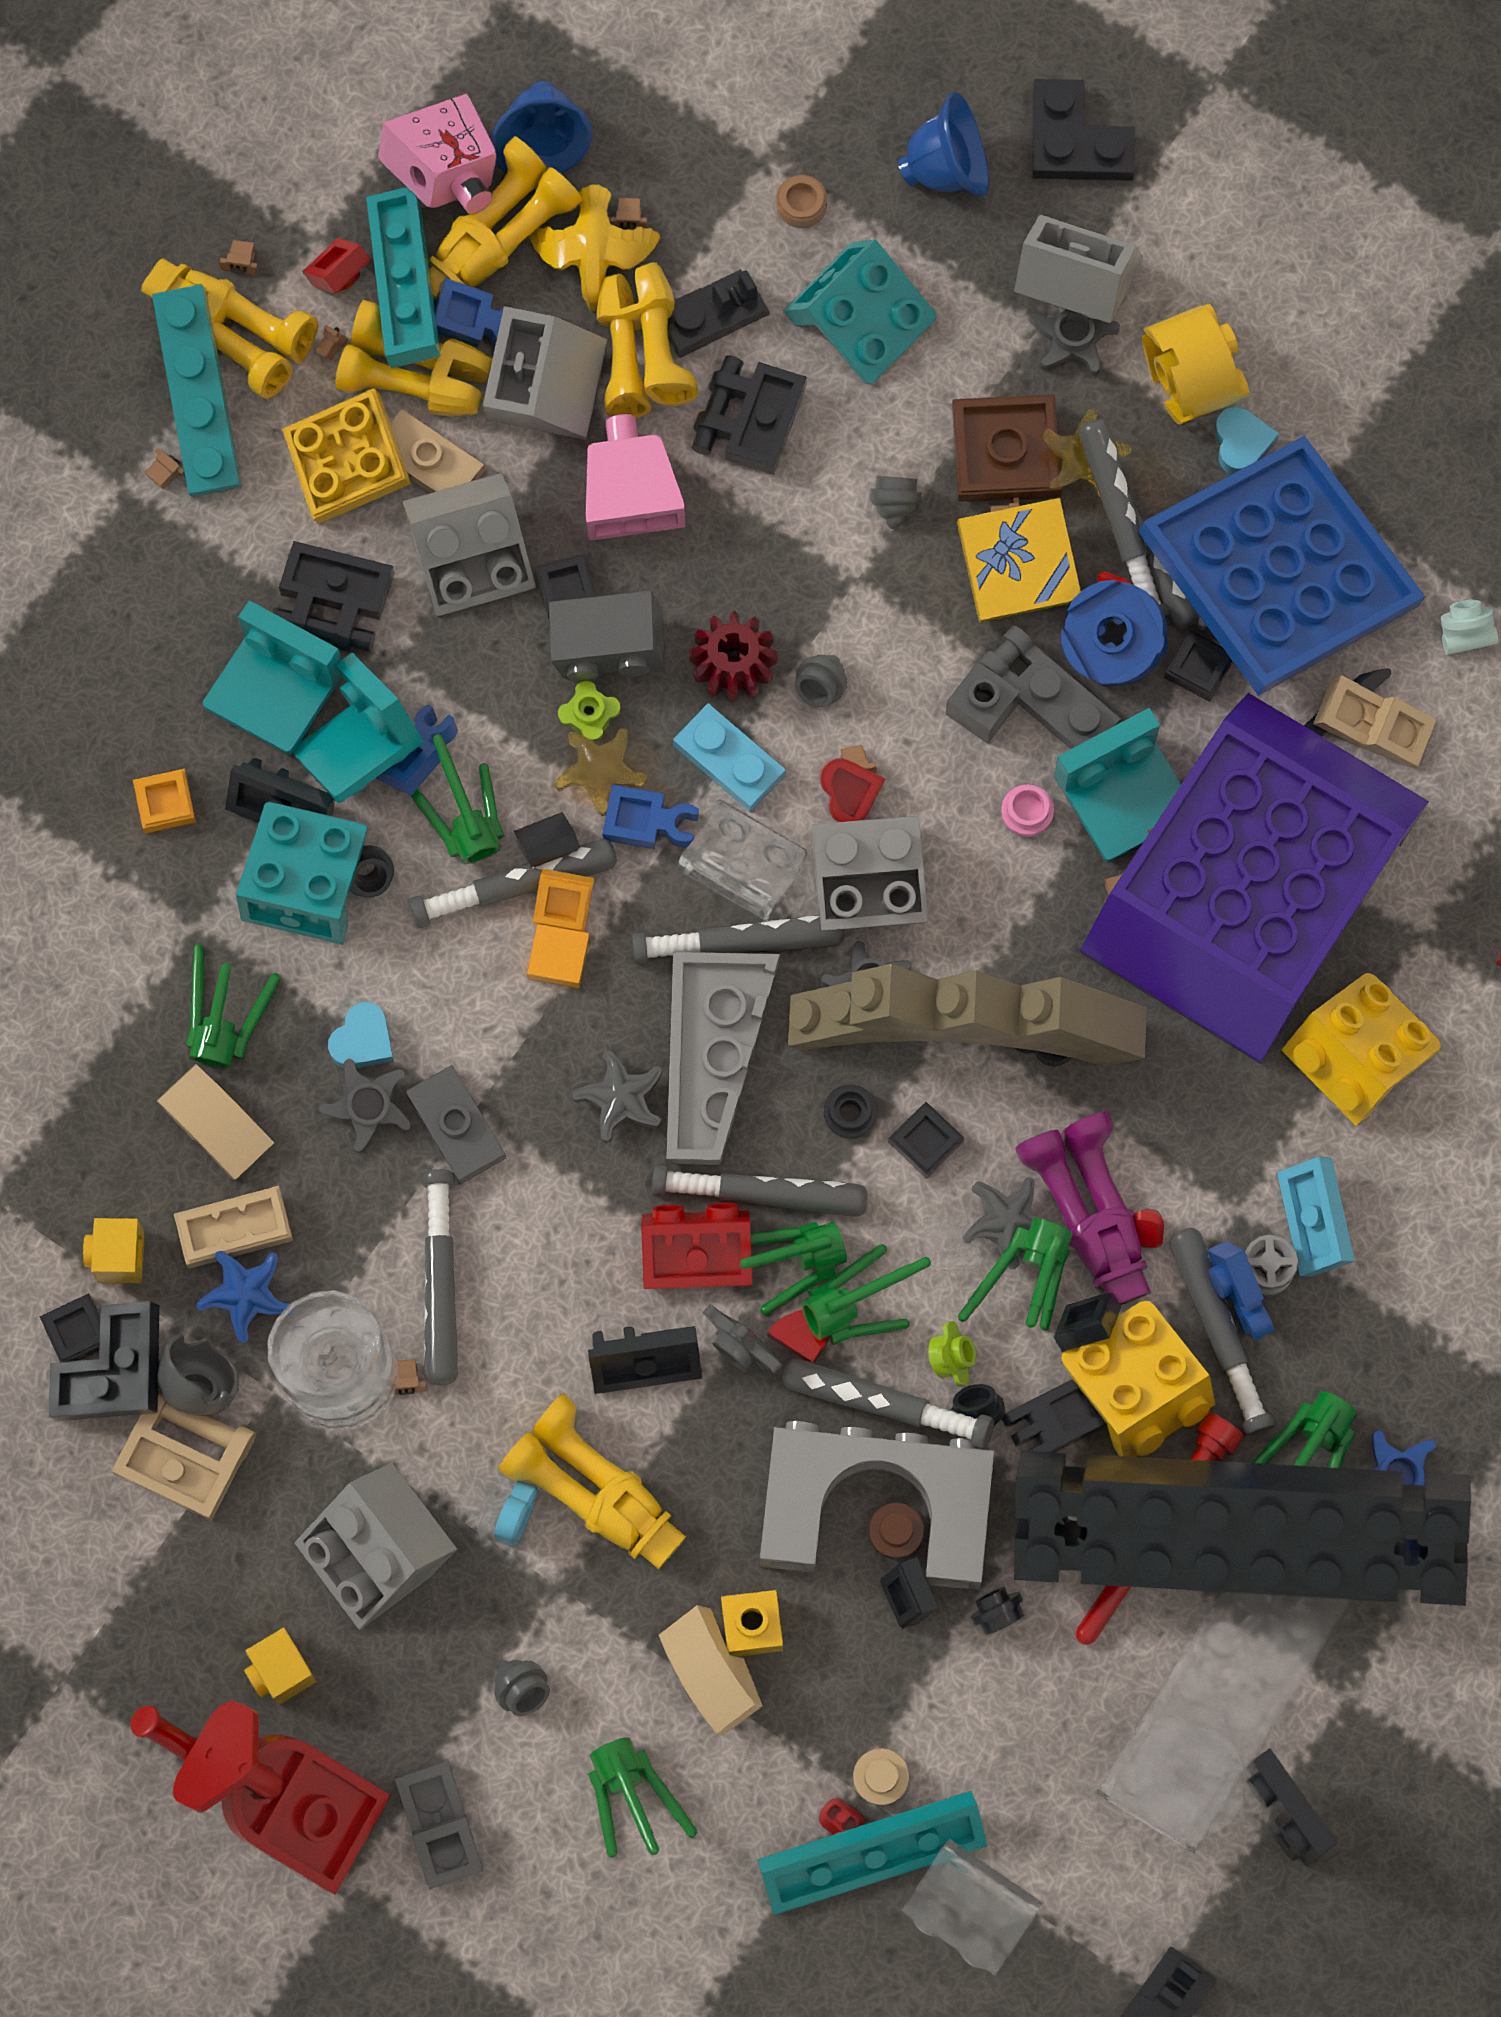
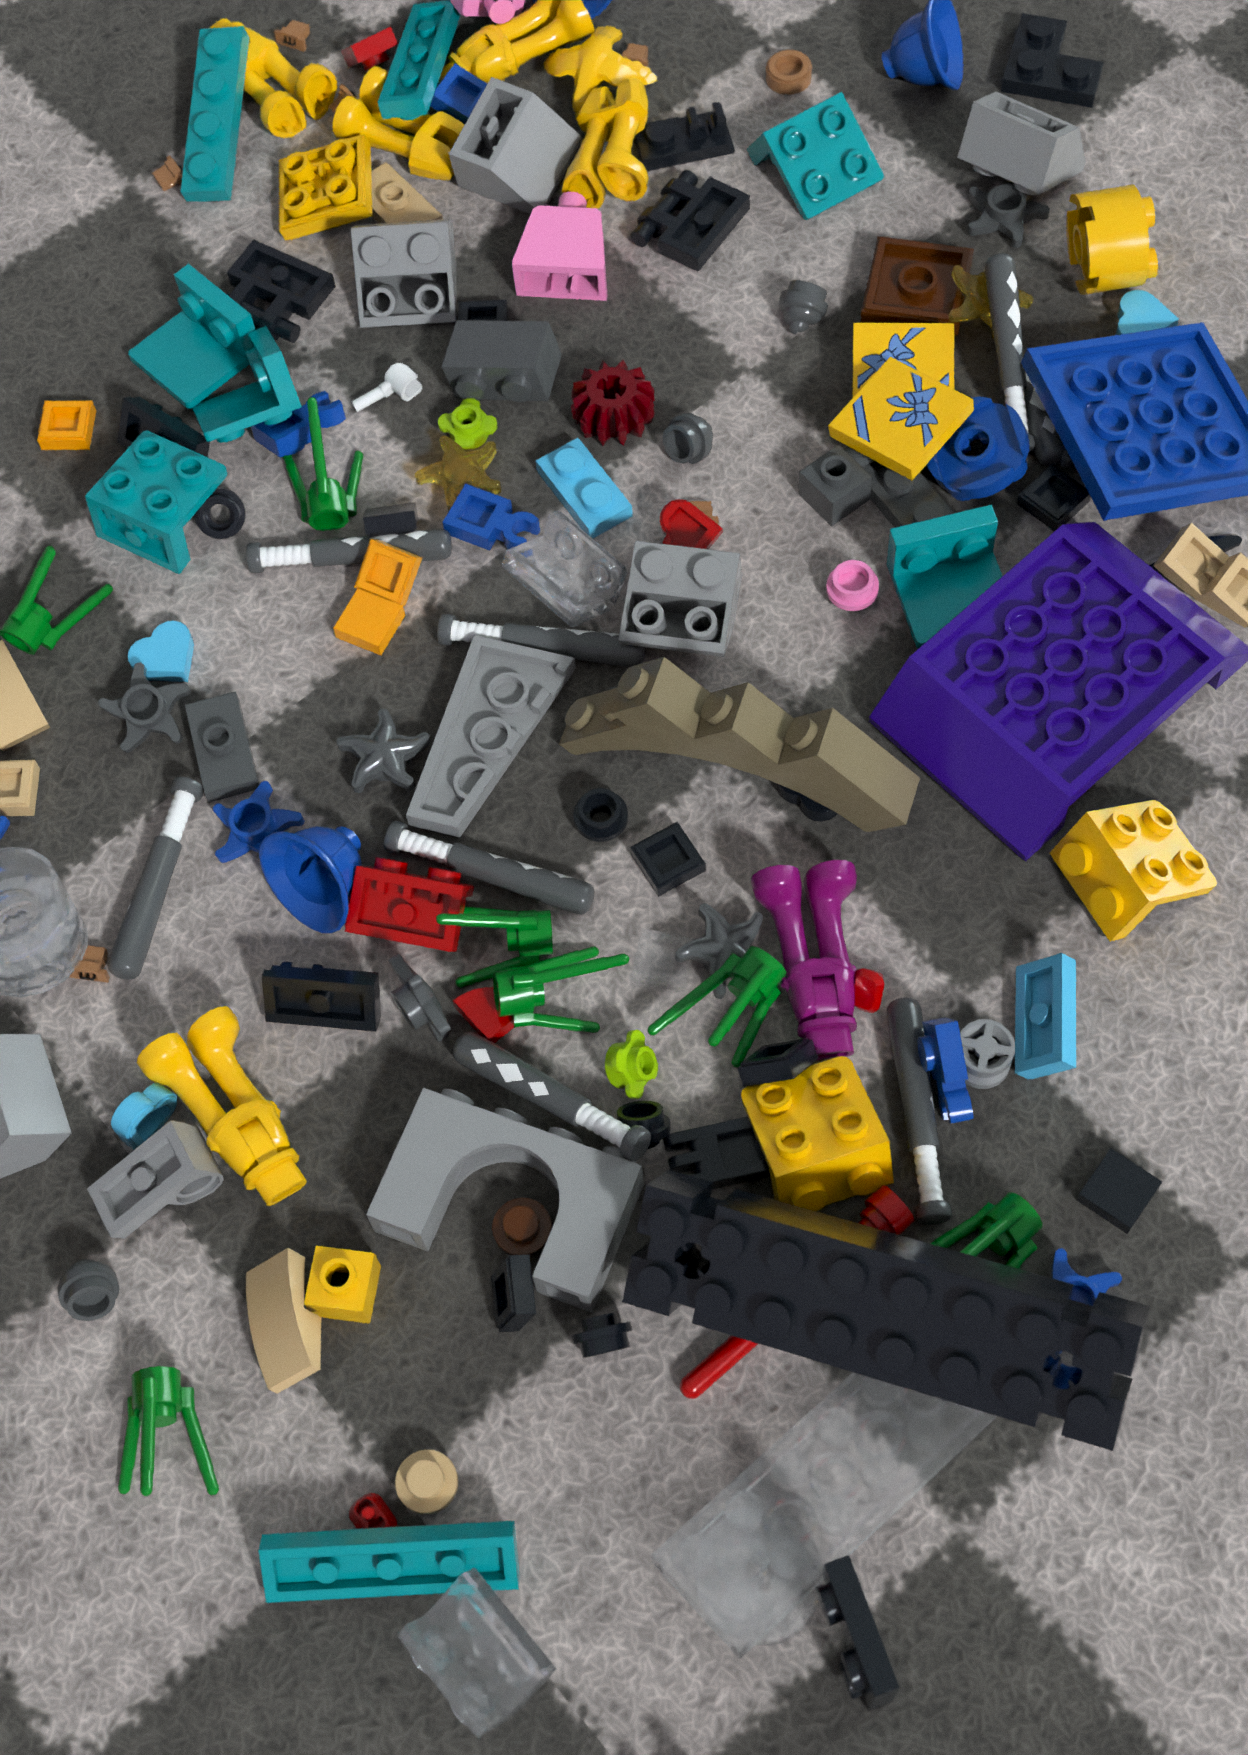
camera: 20 degrees right, 10 degrees down
none -> light grey plate [87,1120,224,1238]
none -> blue animal [213,781,305,863]
none -> blue hat [259,826,362,933]
none -> white hand [351,363,422,412]
none -> yellow tile [828,357,974,481]
none -> black tile [1077,1148,1162,1234]

